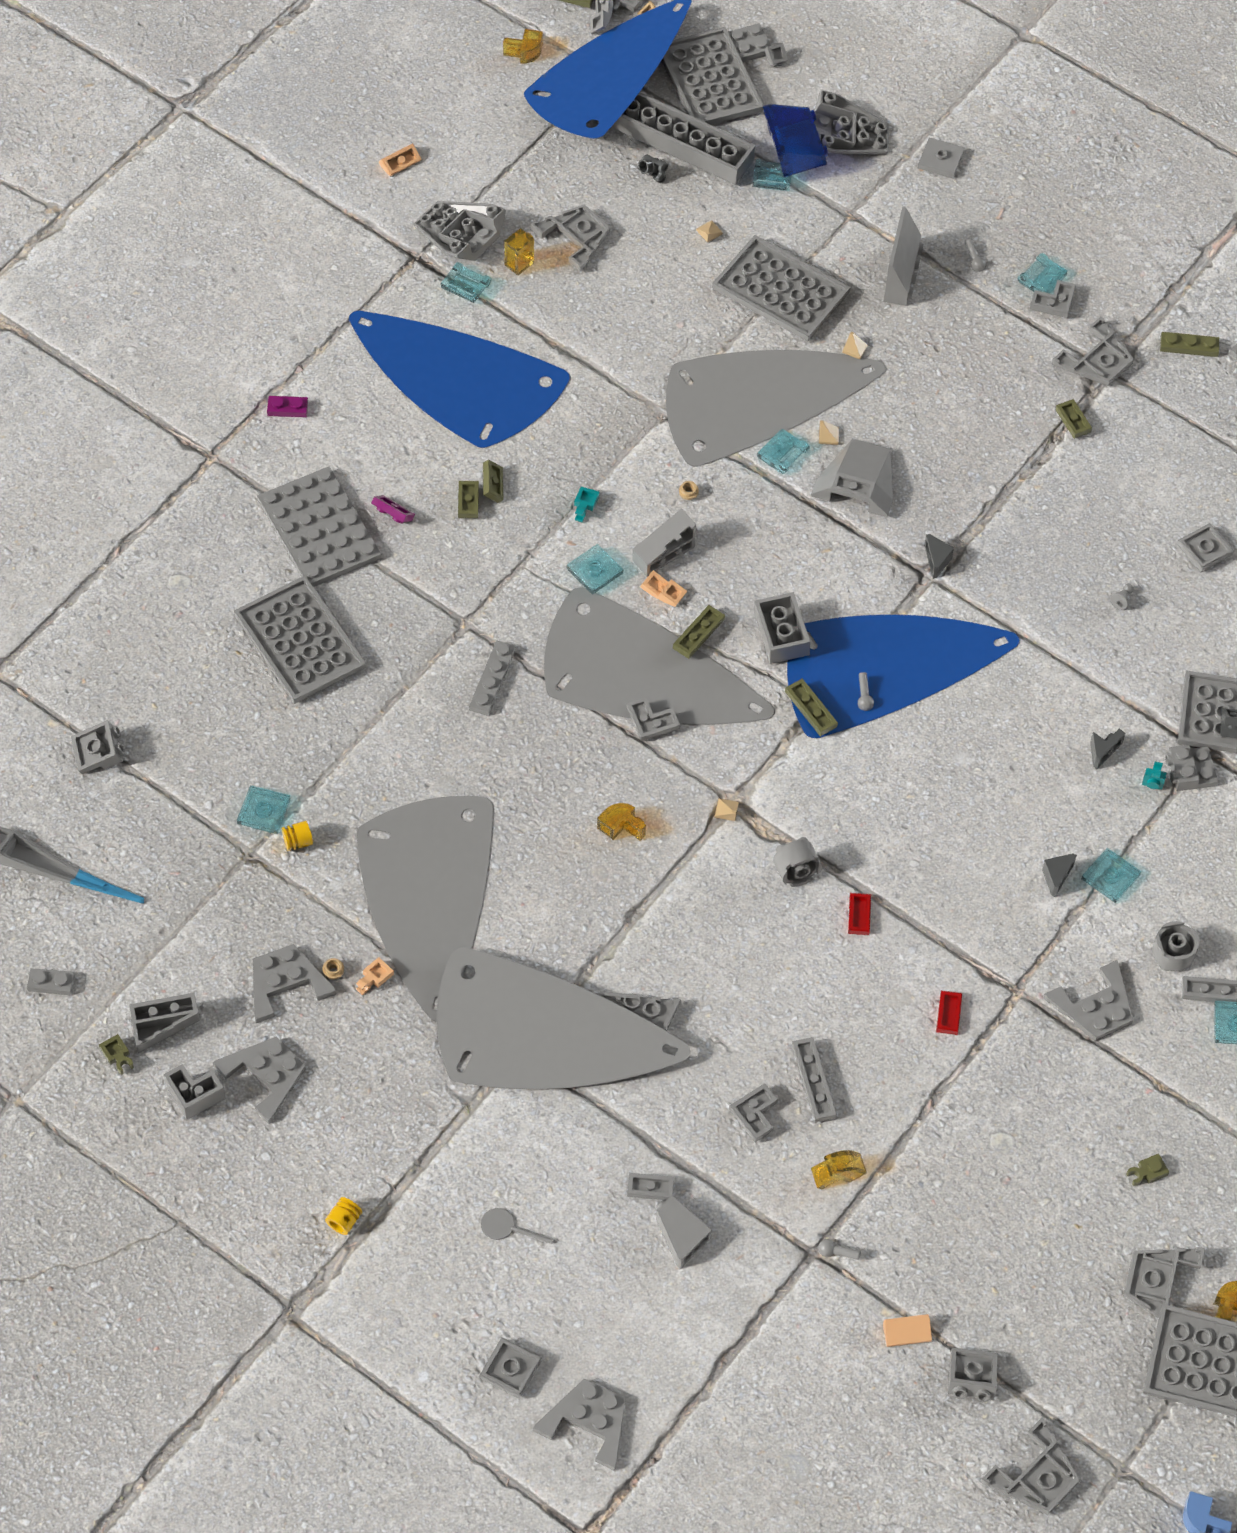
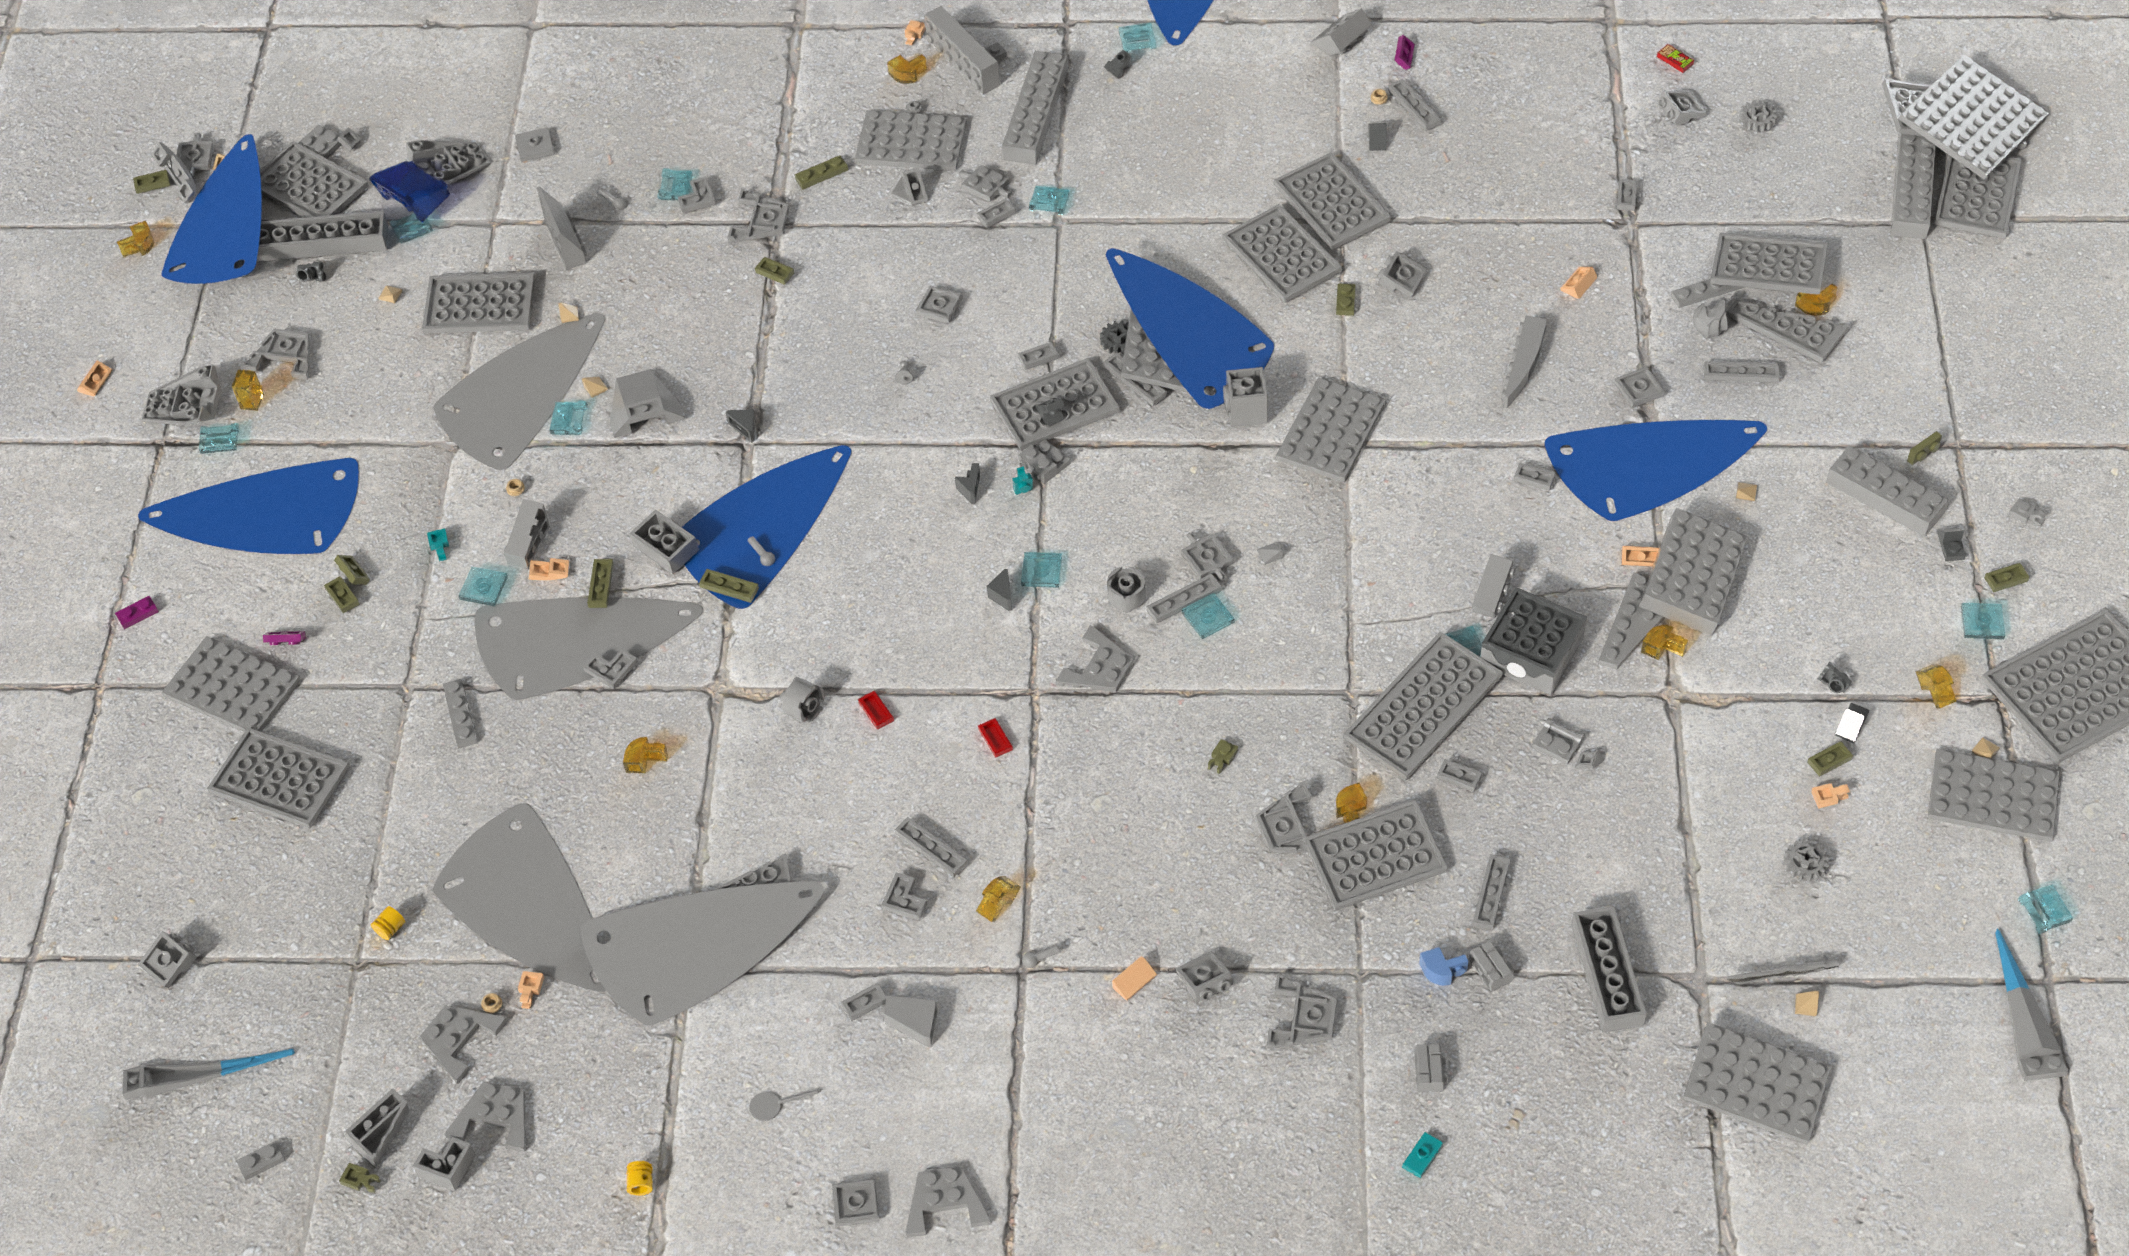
camera: 30 degrees left, 5 degrees down
clear light blue plate [237,785,291,834] -> none
tan slope [715,798,739,821] -> none

